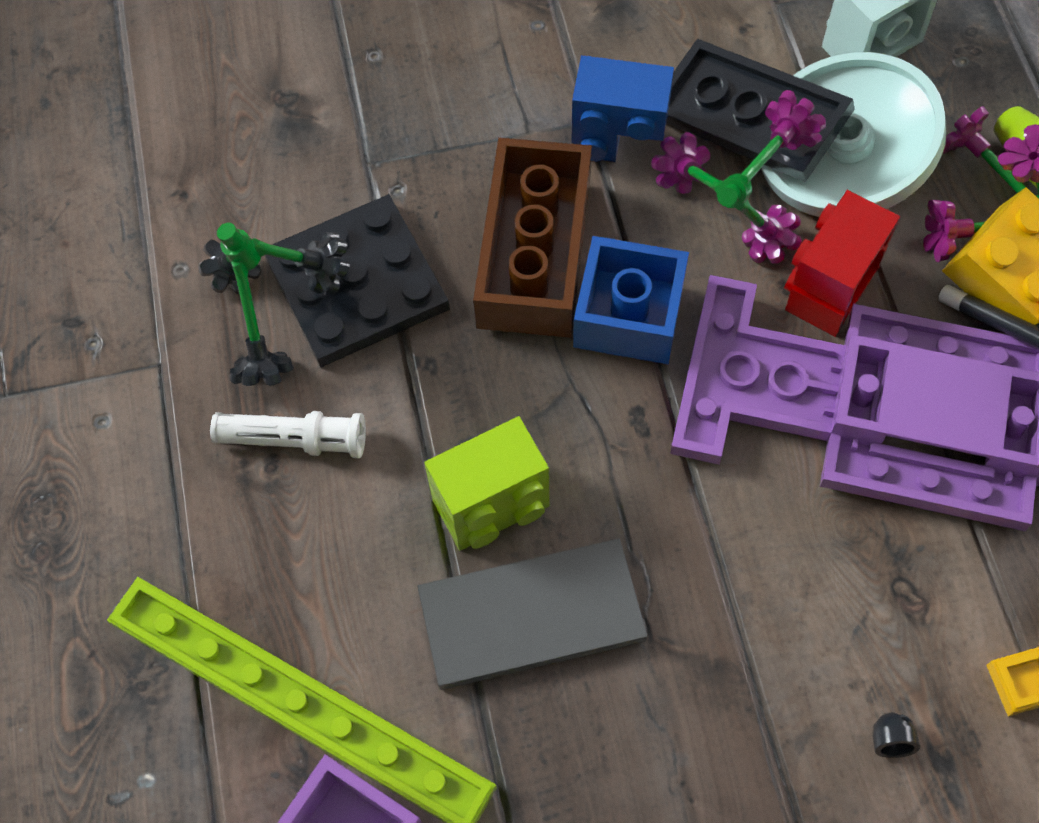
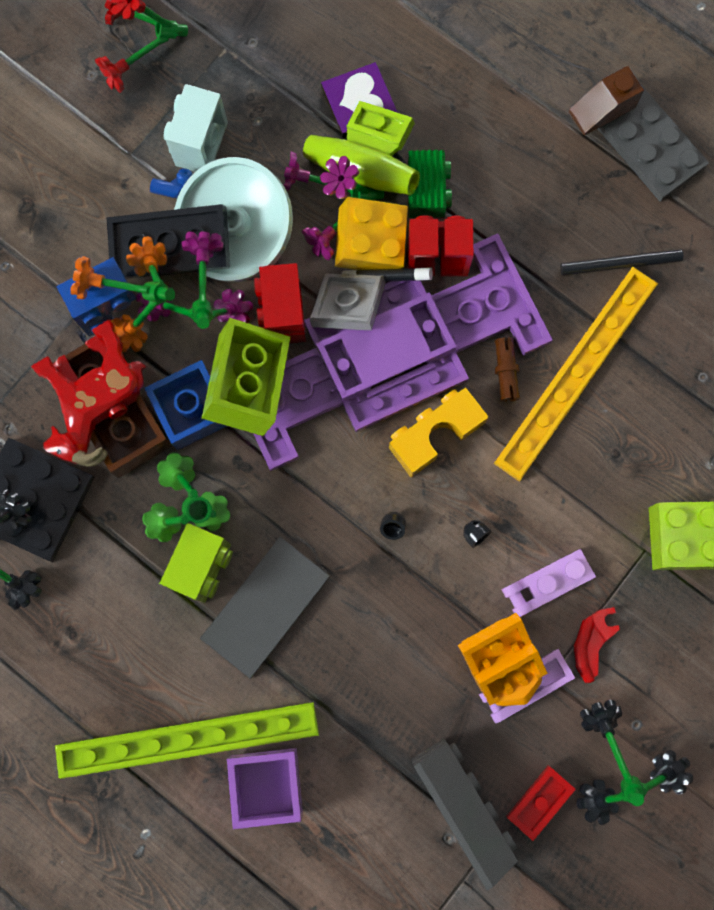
camera: 40 degrees left, 15 degrees up
white pin [210,411,366,458] -> none
none -> red animal [31,320,146,467]
none -> orange plant [70,236,175,352]
none -> bright green plant [142,452,230,542]
none -> blue arm [150,168,193,198]
none -> lime brick [202,318,290,436]
none -> light grey tile [310,273,385,331]
none -> black hinge [380,512,406,540]
none -> yellow arch [389,387,489,478]

